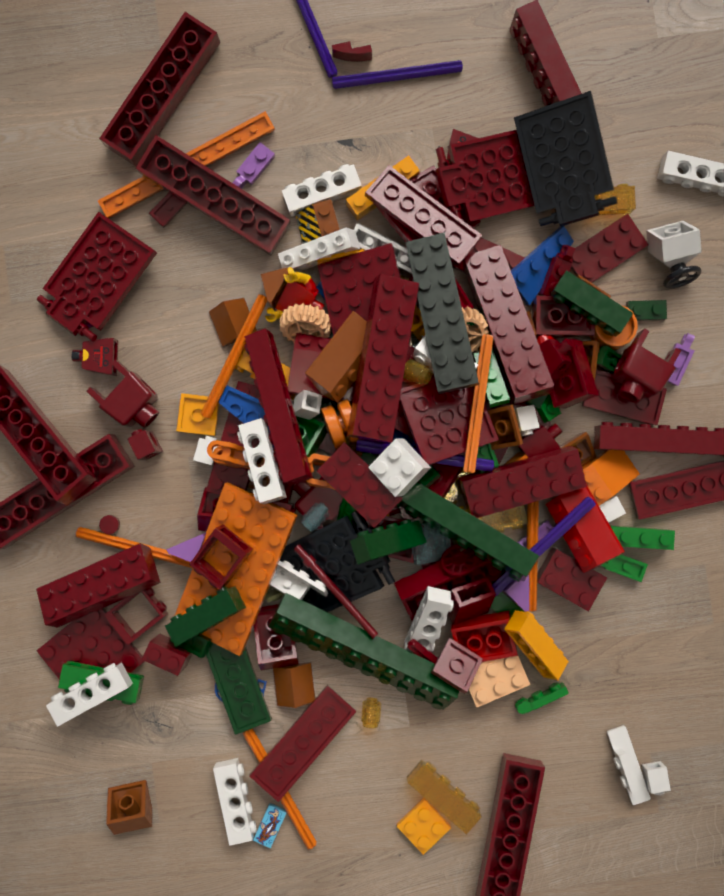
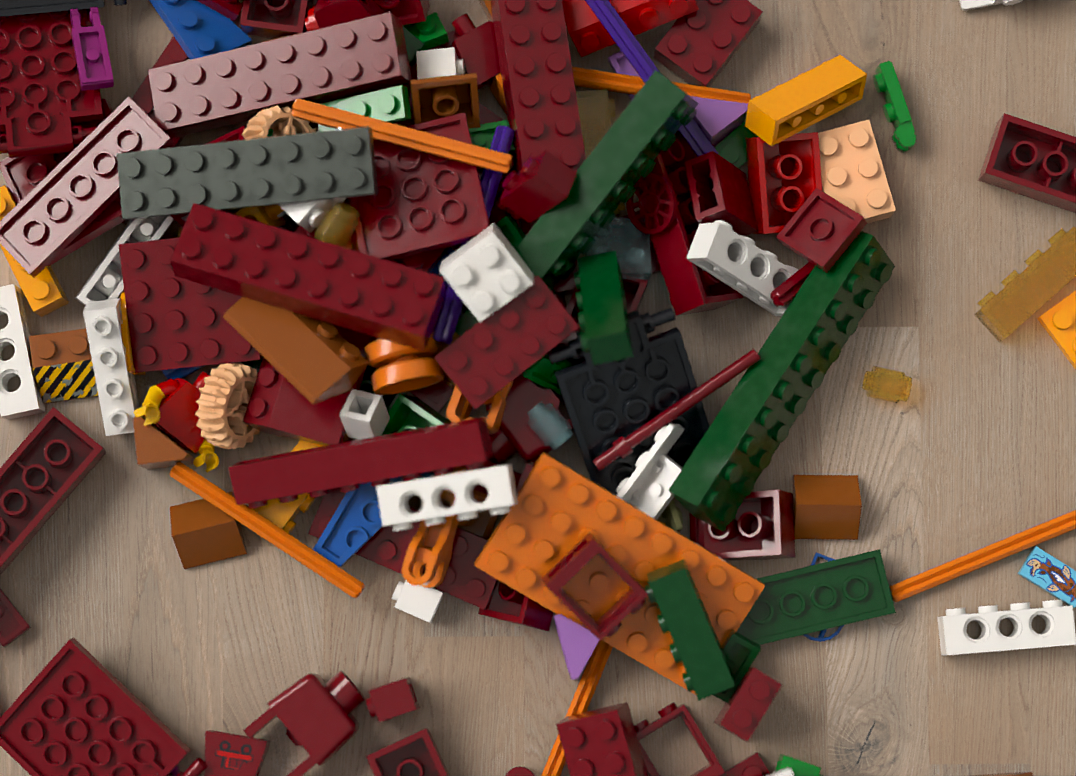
camera: 80 degrees left, 5 degrees down
light orange plate [176,393,220,436] -> none
dark red plate [249,685,357,802] -> none
none -> magenta hinge [70,7,114,91]
none -> dark red brick [497,150,577,223]

